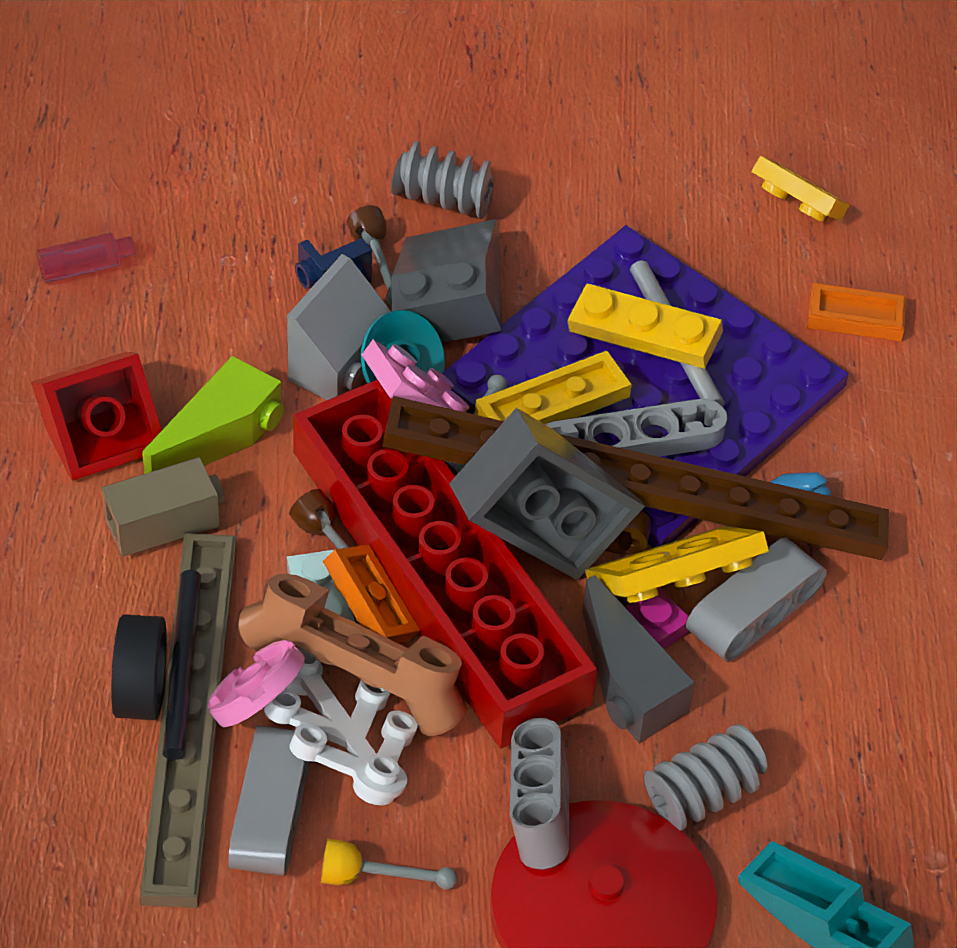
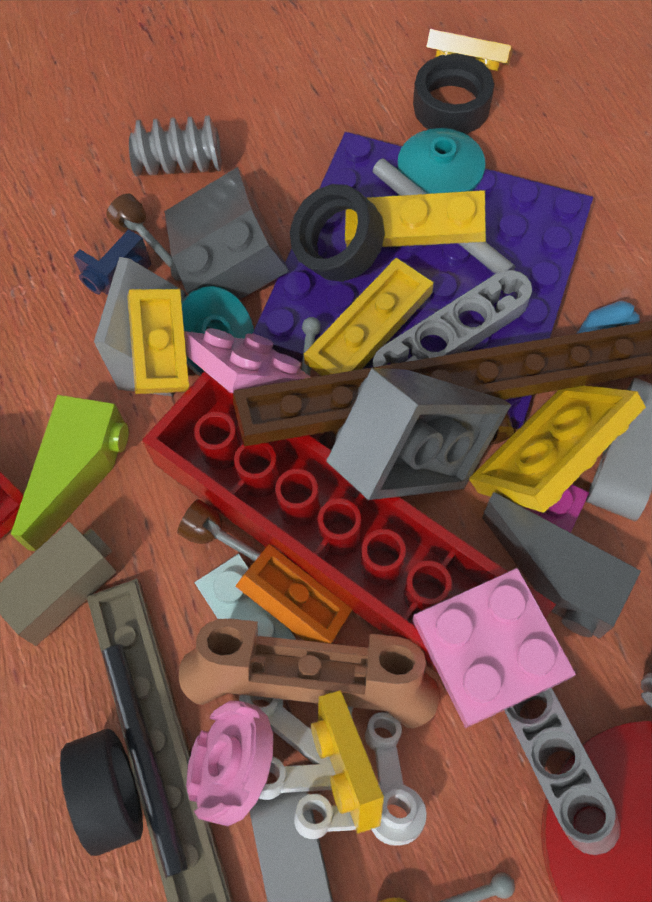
camera: 15 degrees left, 15 degrees up
orange tile [807,283,906,341] -> none
none -> yellow plate [127,289,189,394]
none -> black tyre [290,184,385,282]
none -> yellow plate [311,690,384,834]
none -> teal dish [397,128,485,194]
none -> black tyre [413,54,495,134]
none -> bright pink plate [413,568,576,729]

